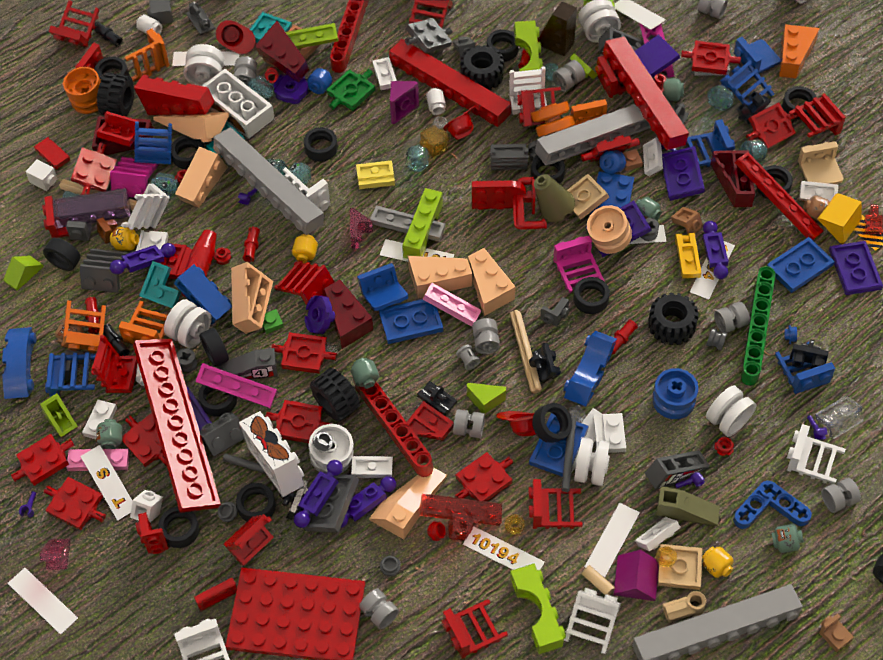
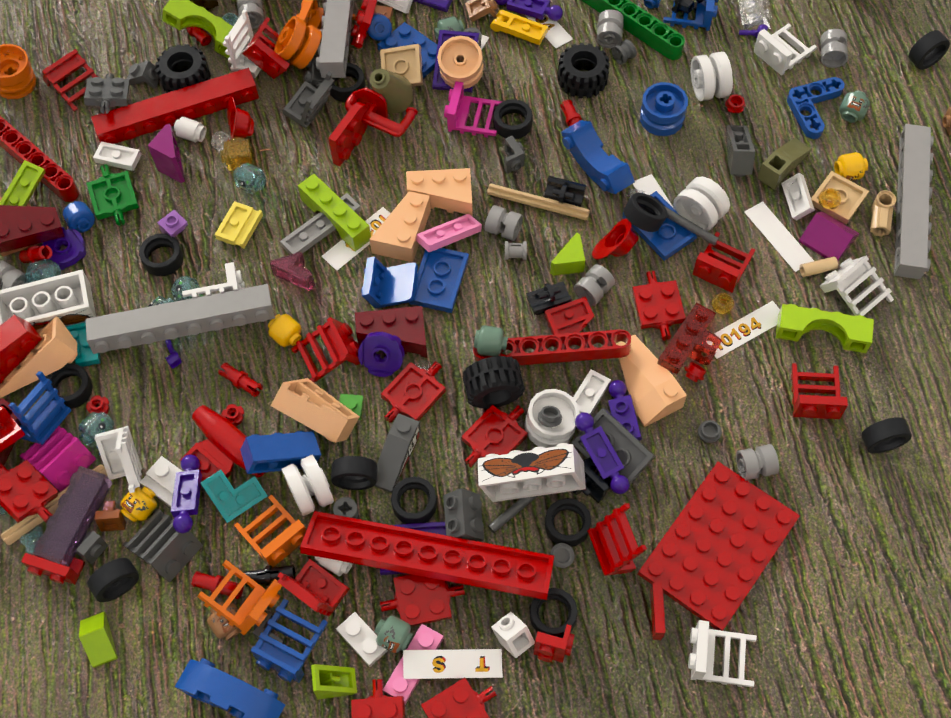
camera: 60 degrees left, 5 degrees up
light nougat wedge [175,147,228,208] -> none
dark pink fence [195,363,278,409] -> none
black tyre [487,29,519,62] -> none
white plate [593,413,626,453] -> none
dark purple hand [675,472,705,488] -> none
none -> medium lavender bracket [157,210,188,237]

